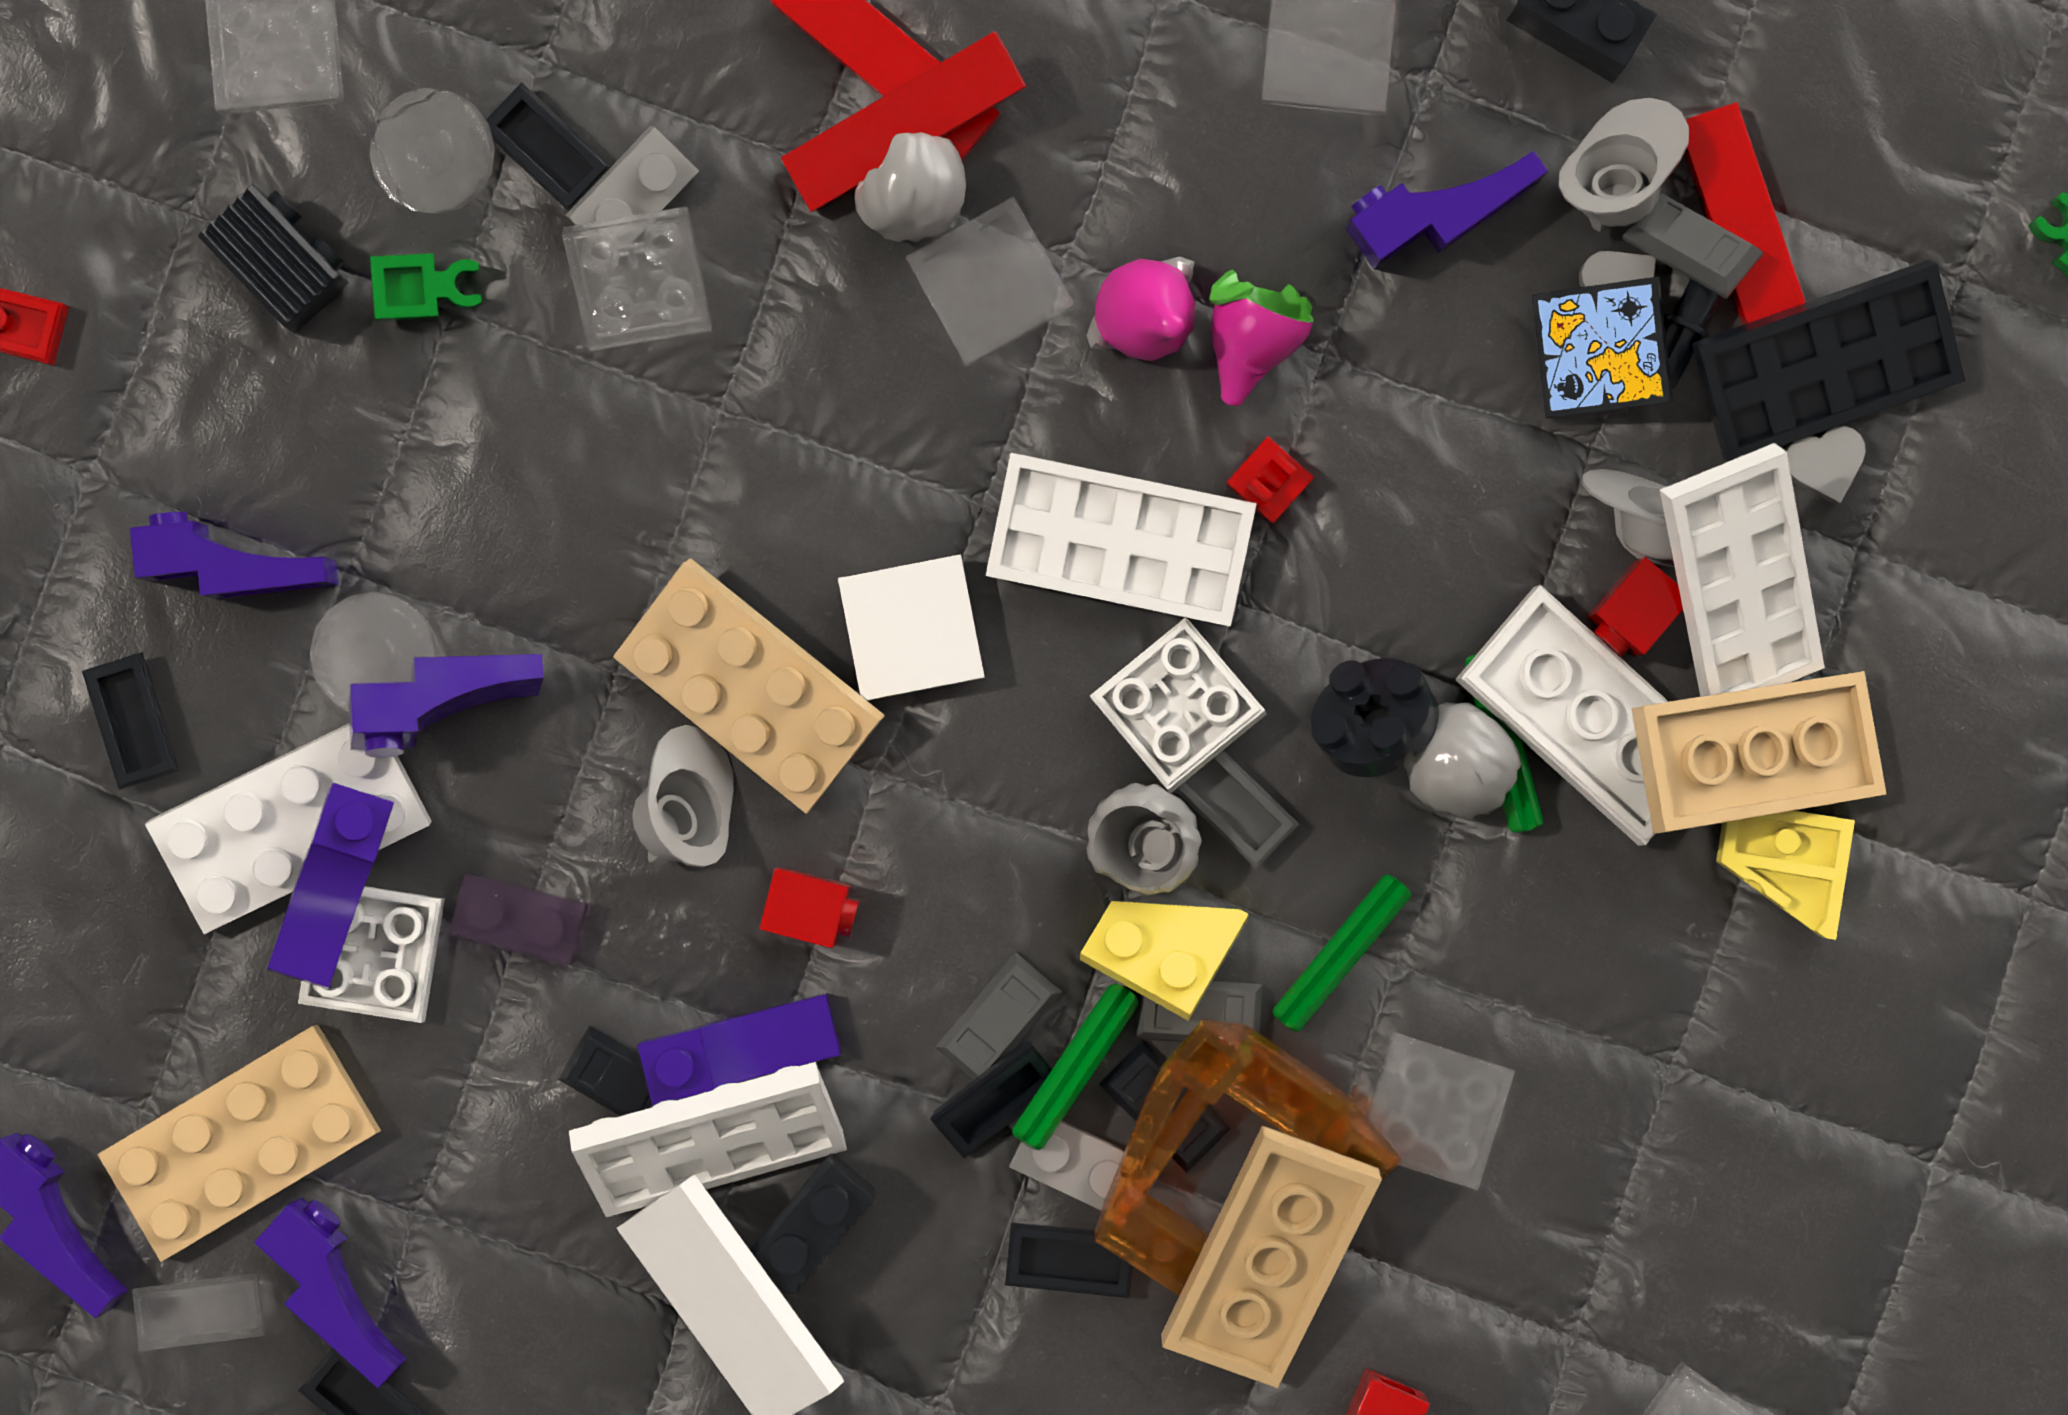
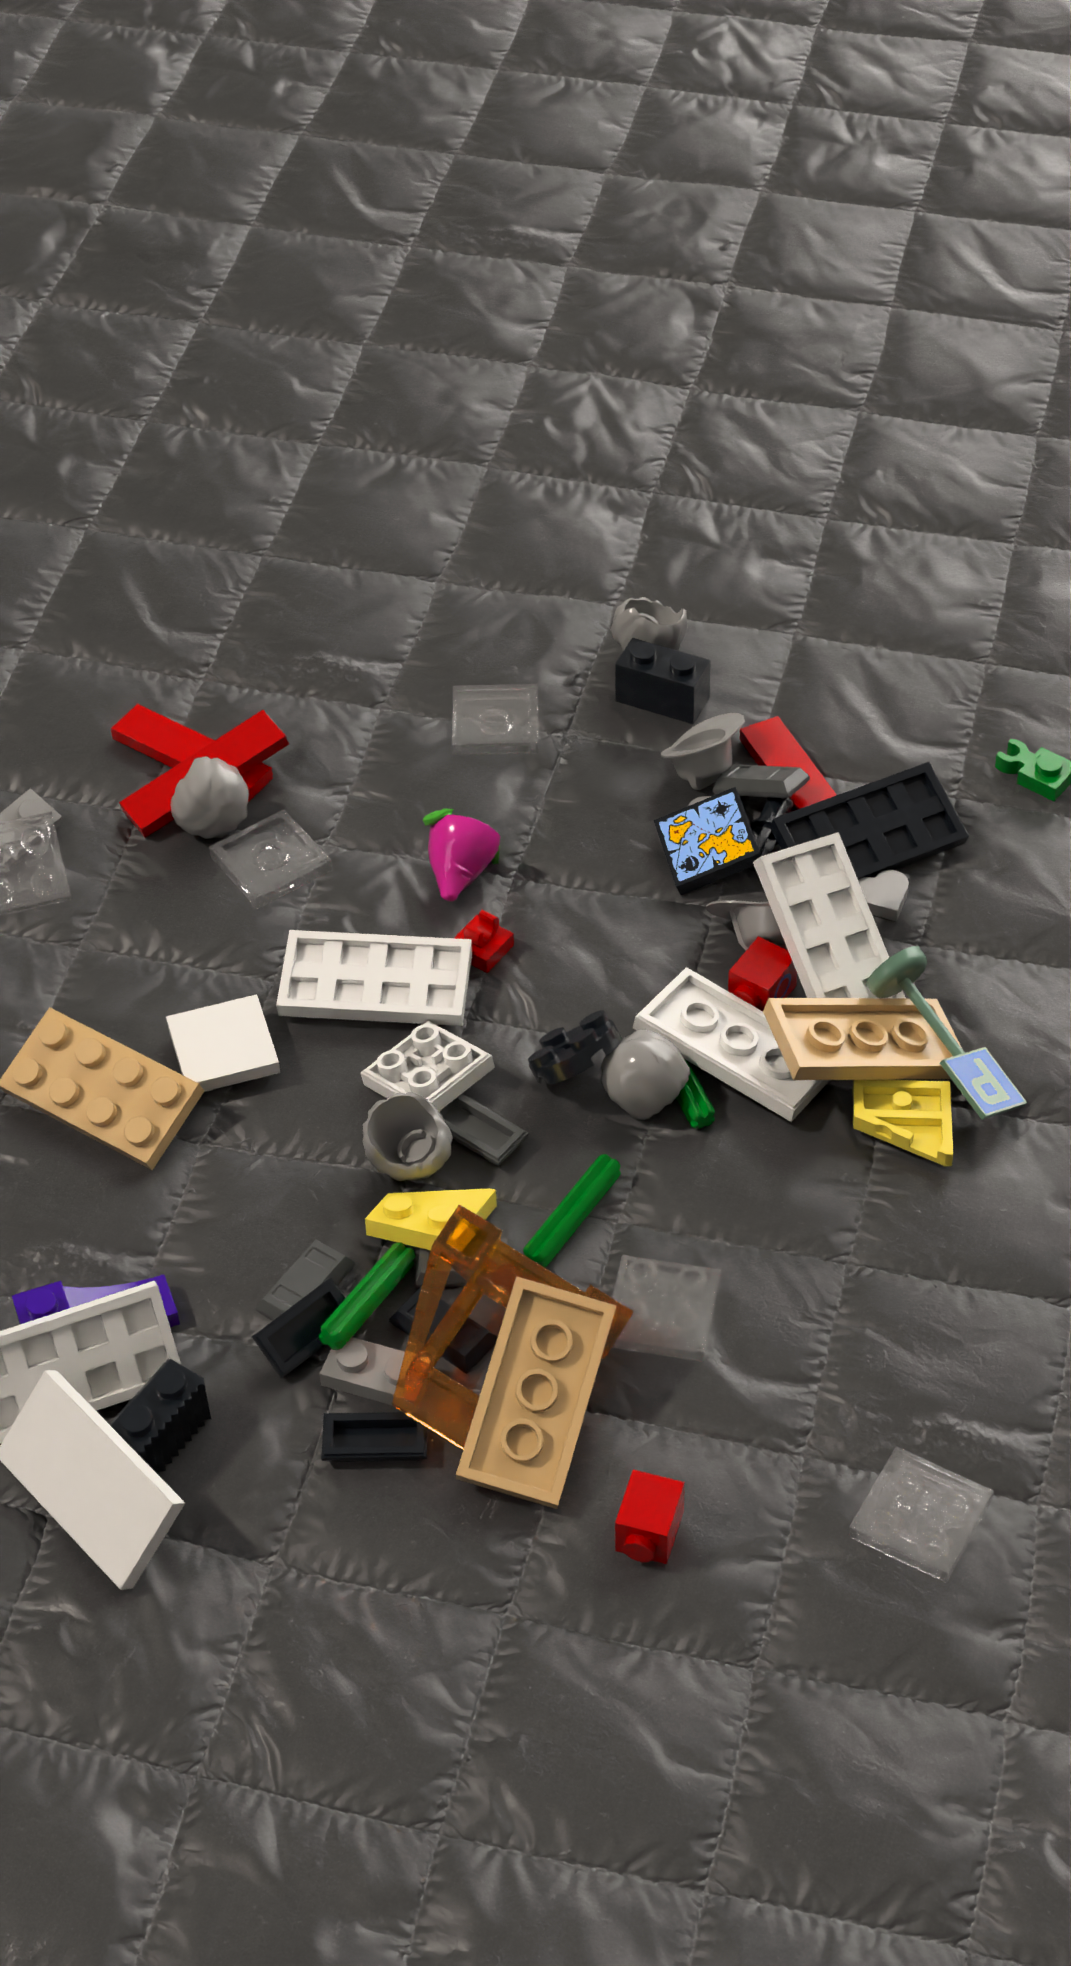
camera: 10 degrees left, 40 degrees down
light grey piece [632,725,734,868] -> none
red brick [759,867,859,948] -> none
dark pink hat [1086,257,1196,361] -> none
dark purple slope [1345,151,1548,269] -> none
none -> sand green piece [866,946,1027,1120]

